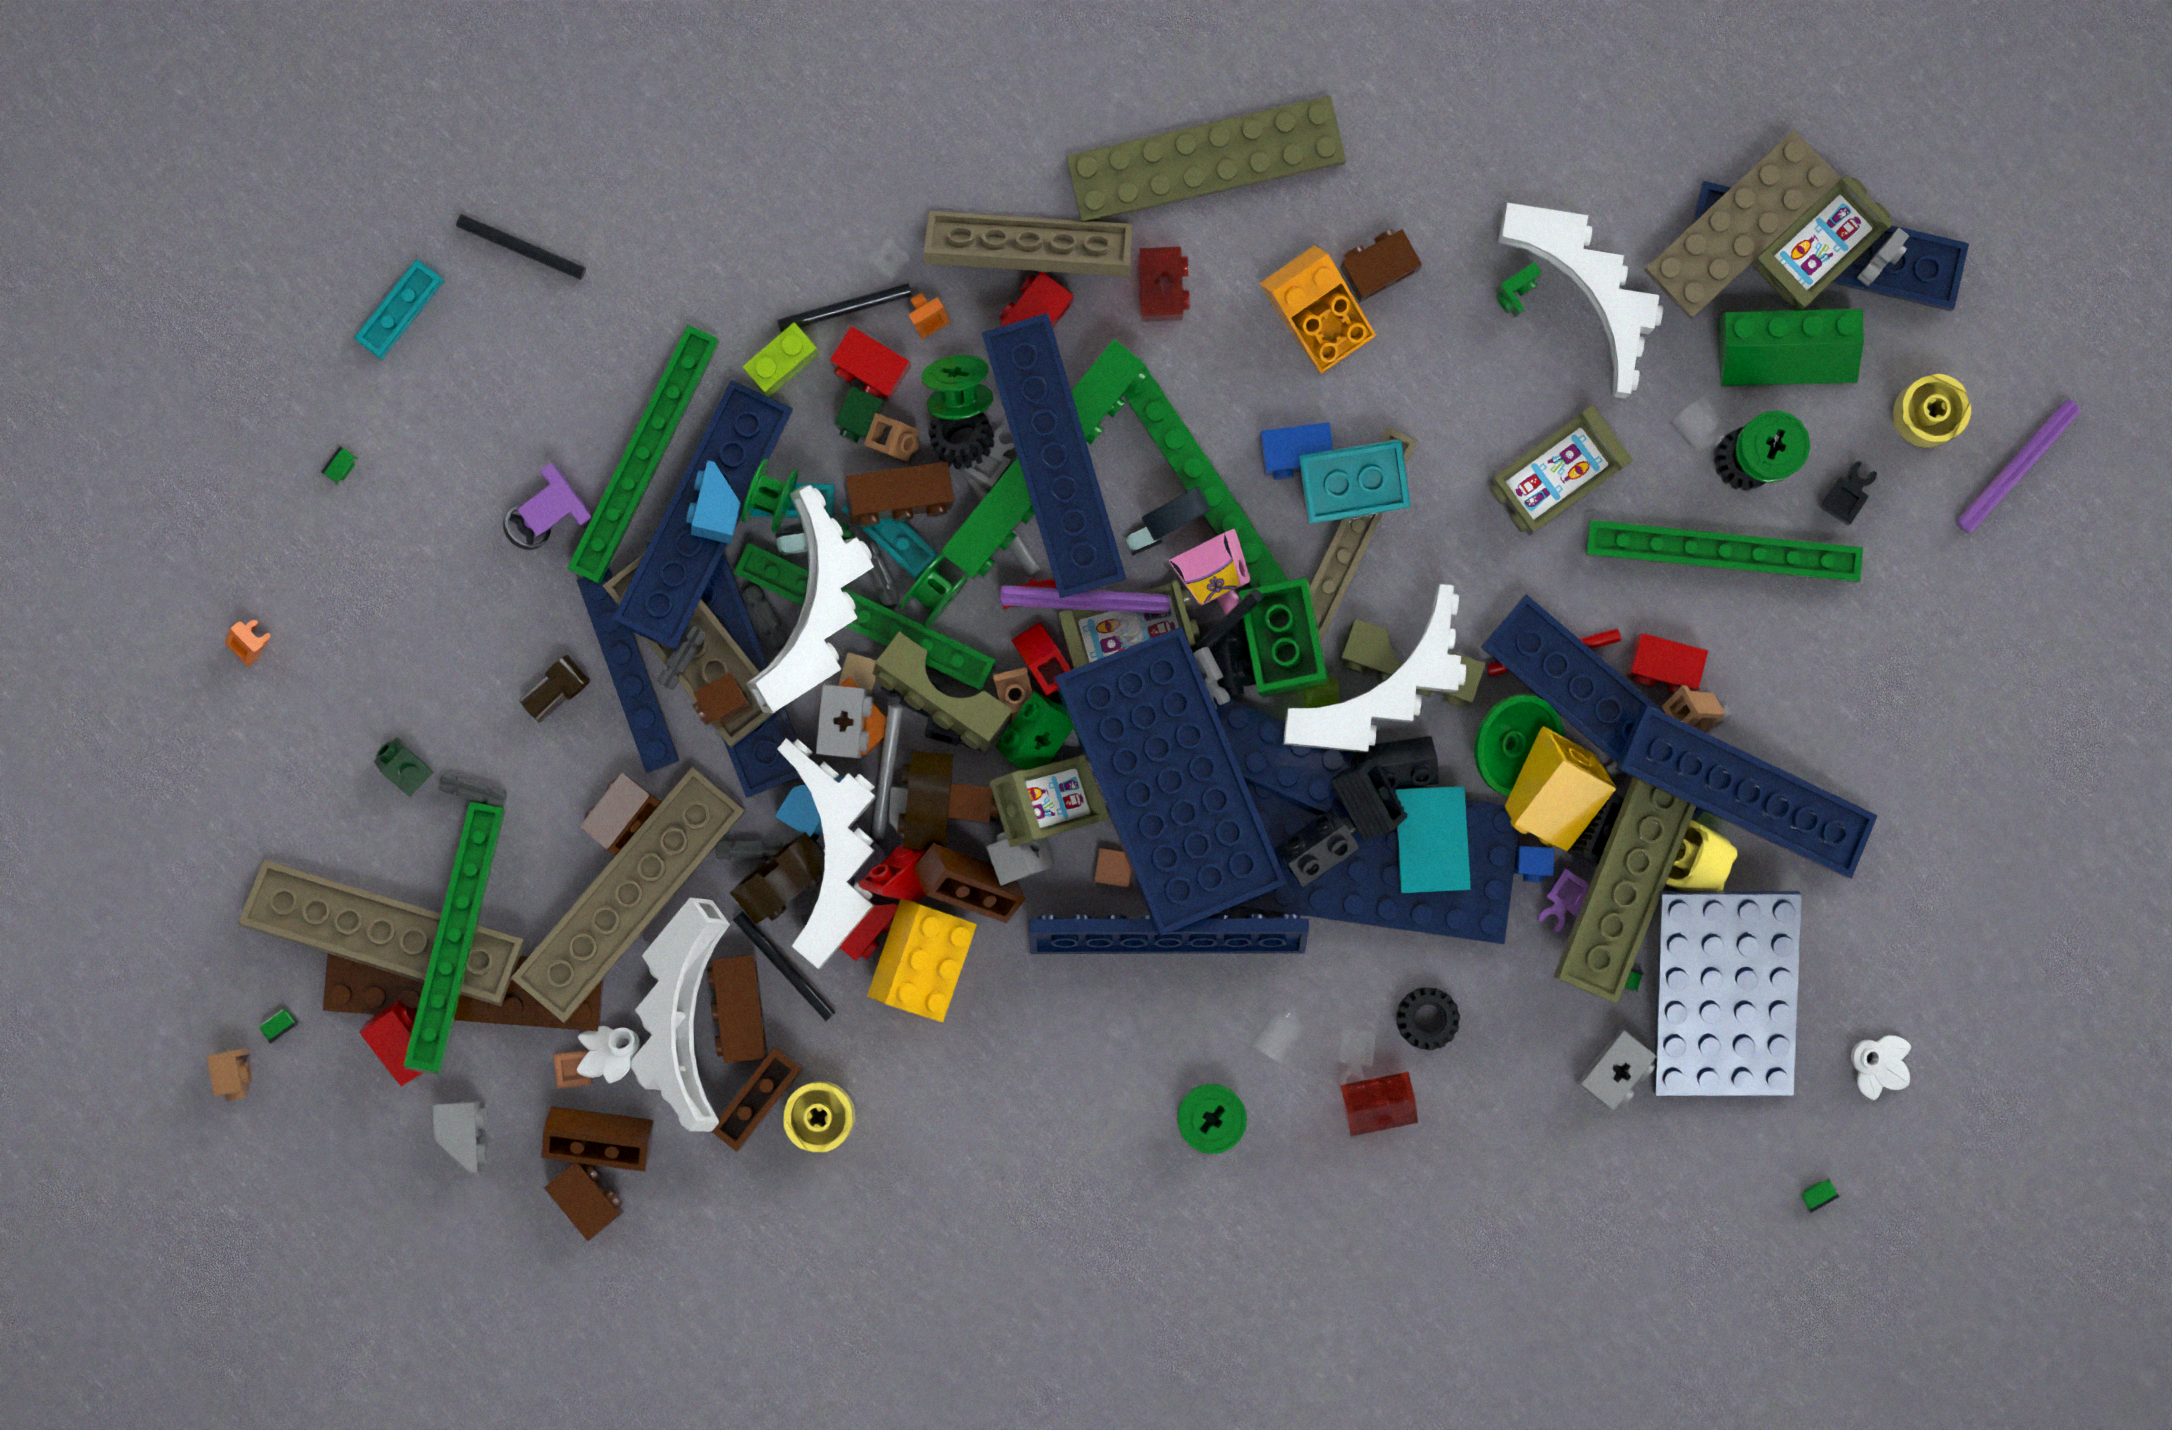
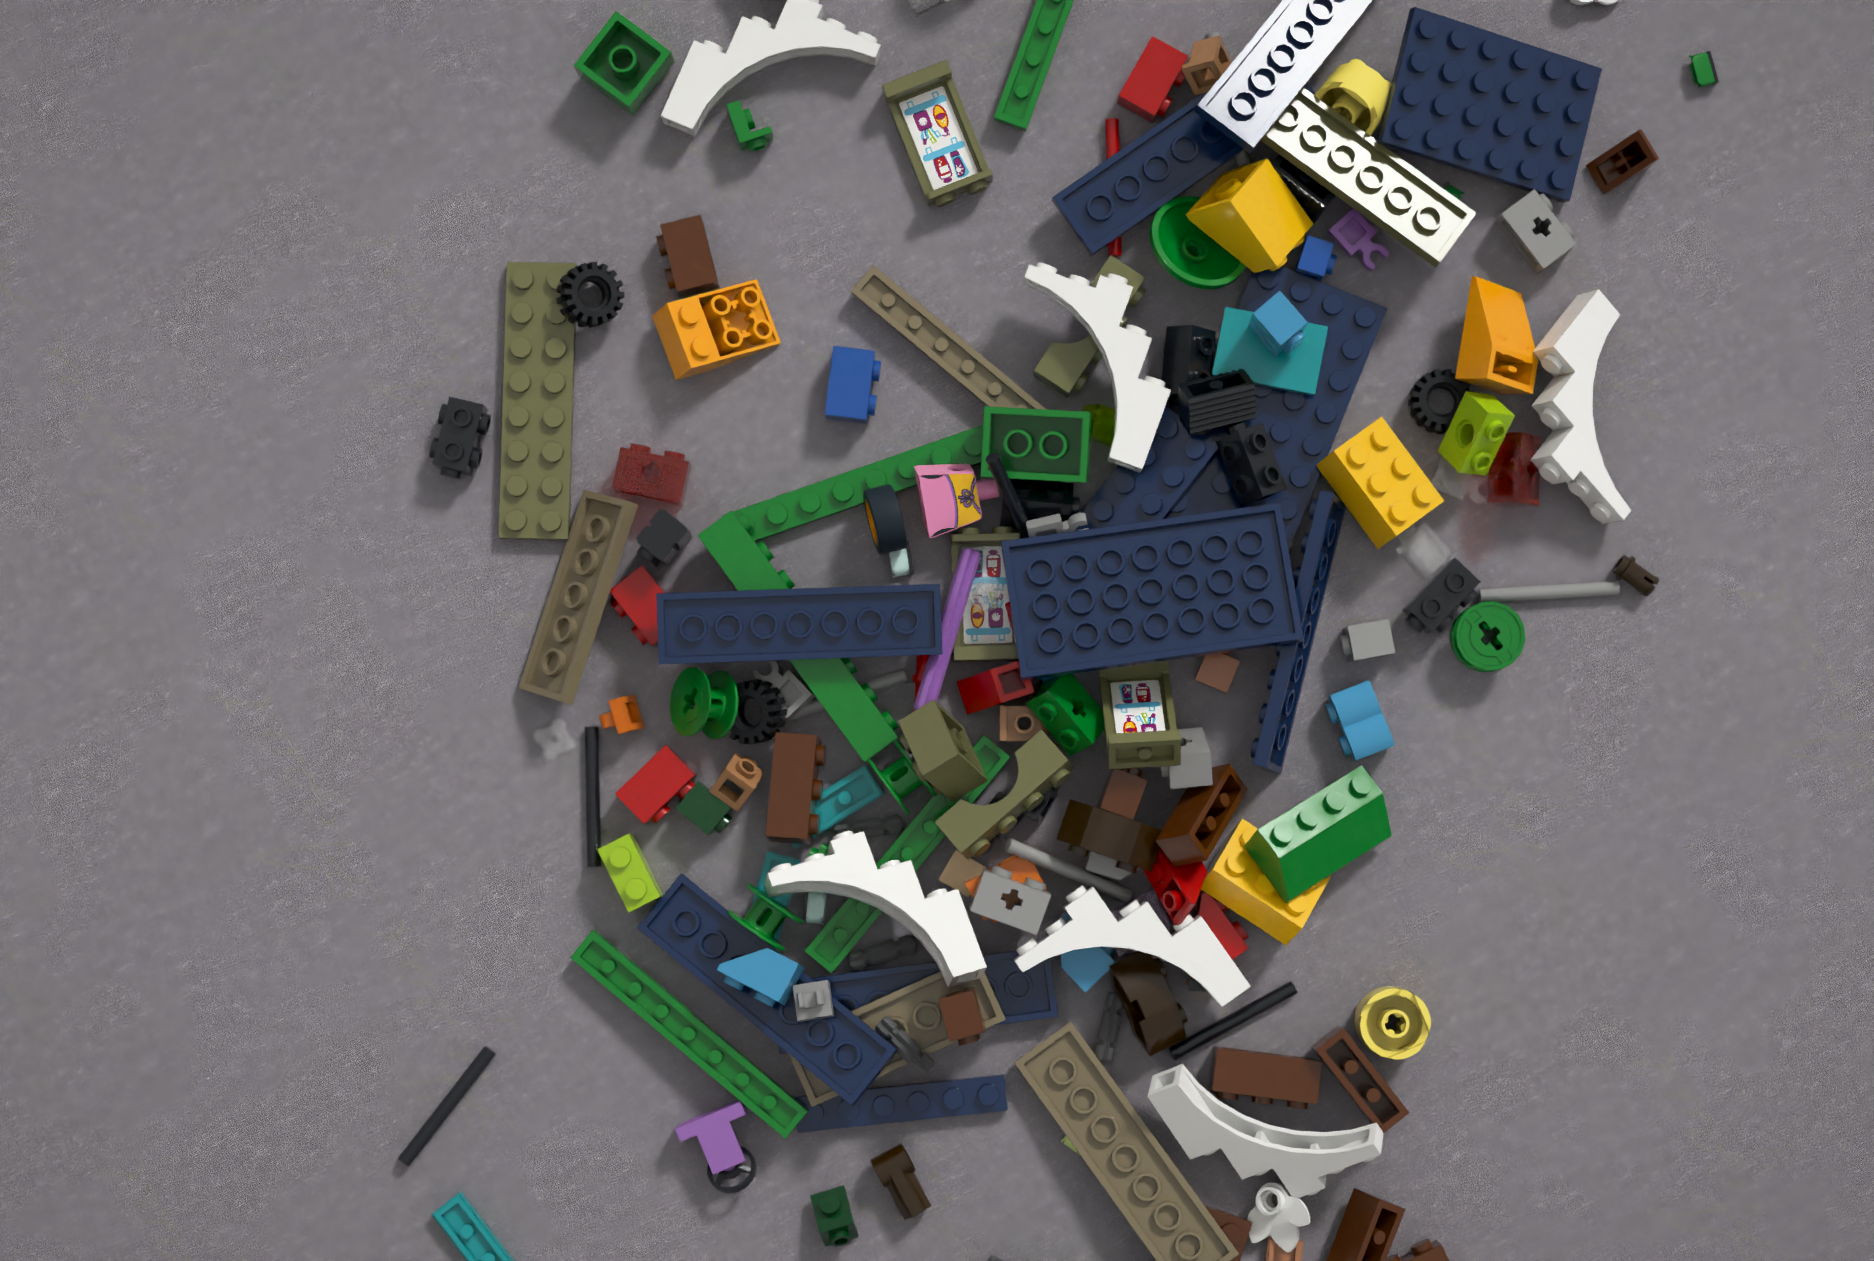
camera: 75 degrees left, 0 degrees up
brick [579,773,661,855] -> none
teal tile [1298,439,1411,524] -> none
none -> black brick [429,396,491,479]
none -> black tyre [556,262,625,328]
none -> green brick [574,11,675,116]
none -> black brick [636,509,692,567]
none -> light grey tile [793,980,834,1022]
none -> dark green bracket [810,1185,859,1247]
none -> olive brick [898,699,988,802]
none -> green slope [1244,765,1392,903]
none -> dark azure brick [1248,291,1308,357]
none -> yellow brick [1316,417,1444,549]
none -> dark azure brick [1325,680,1395,761]
none -> light grey brick [1339,619,1395,662]
none -> black brick [1402,558,1481,634]
none -> lime brick [1438,391,1515,476]
none -> light orange slope [1455,276,1538,394]
none -> light grey bar [1478,581,1620,603]
none -> white arch [1530,289,1631,524]
none -> reddish brown slope [1586,129,1659,195]
none -> dark brown pin [1612,555,1659,597]

